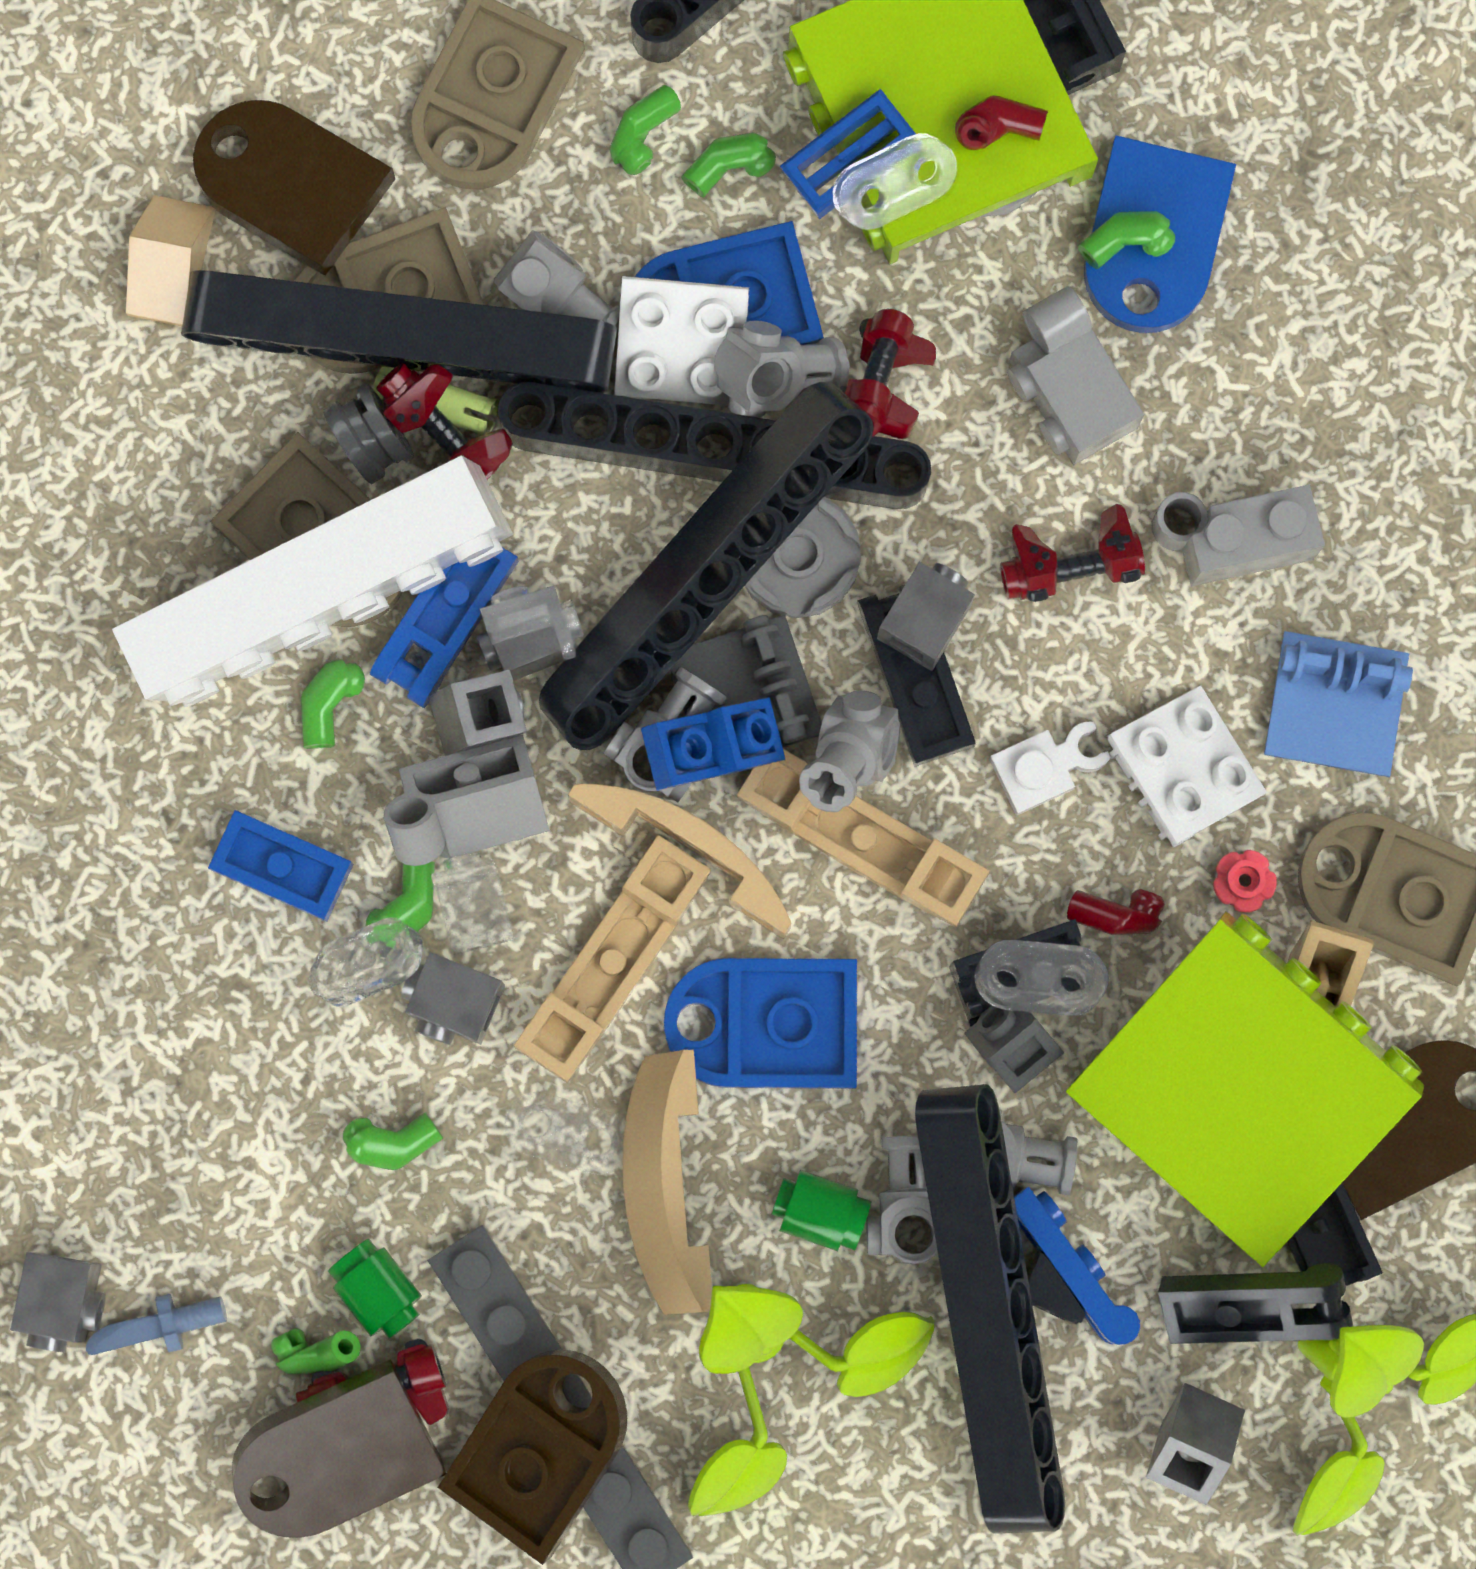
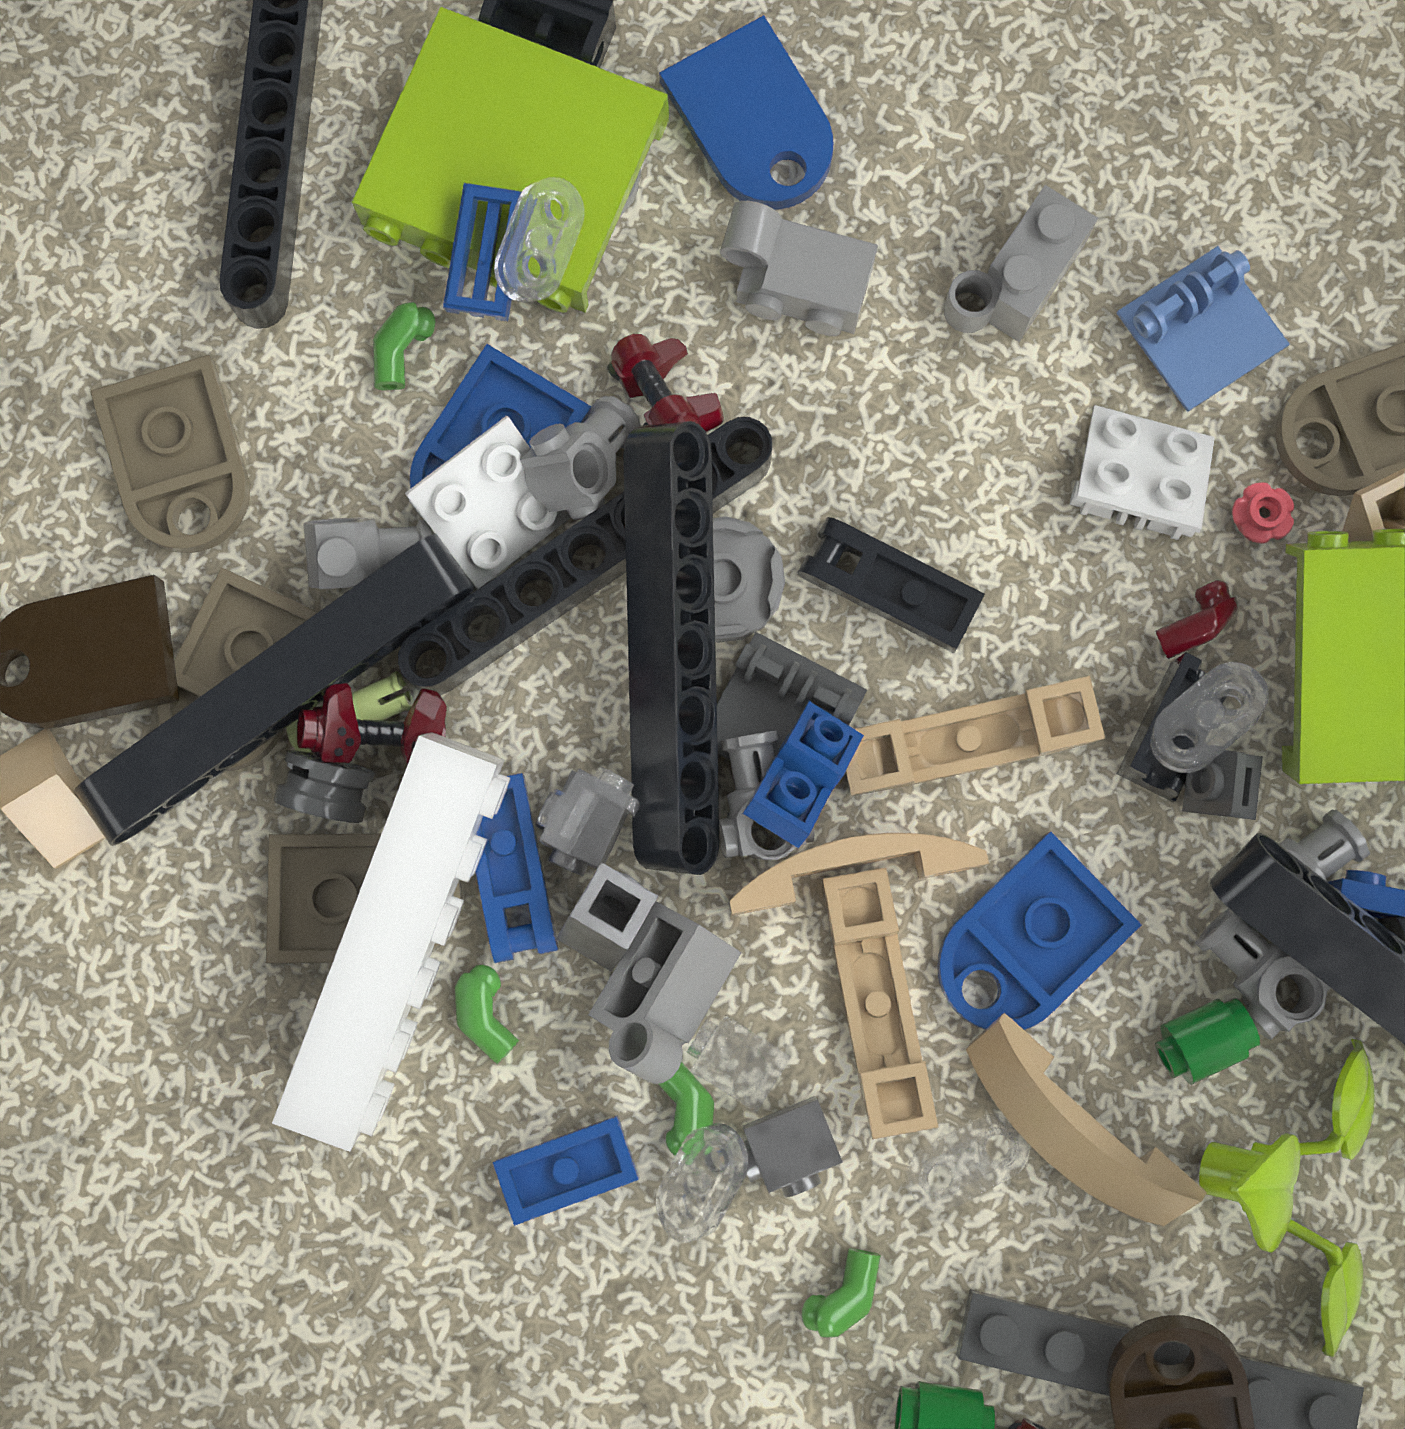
camera: 40 degrees left, 0 degrees up
bright green arm [610,85,681,175] -> none
light grey connector [799,690,900,812] -> none
flat silver brick [877,561,975,671] -> none
dark red arm [955,95,1048,151] -> none
white plate [989,721,1111,816] -> none
dark red piece [1000,504,1145,602] -> none
bright green arm [1078,211,1175,269] -> none

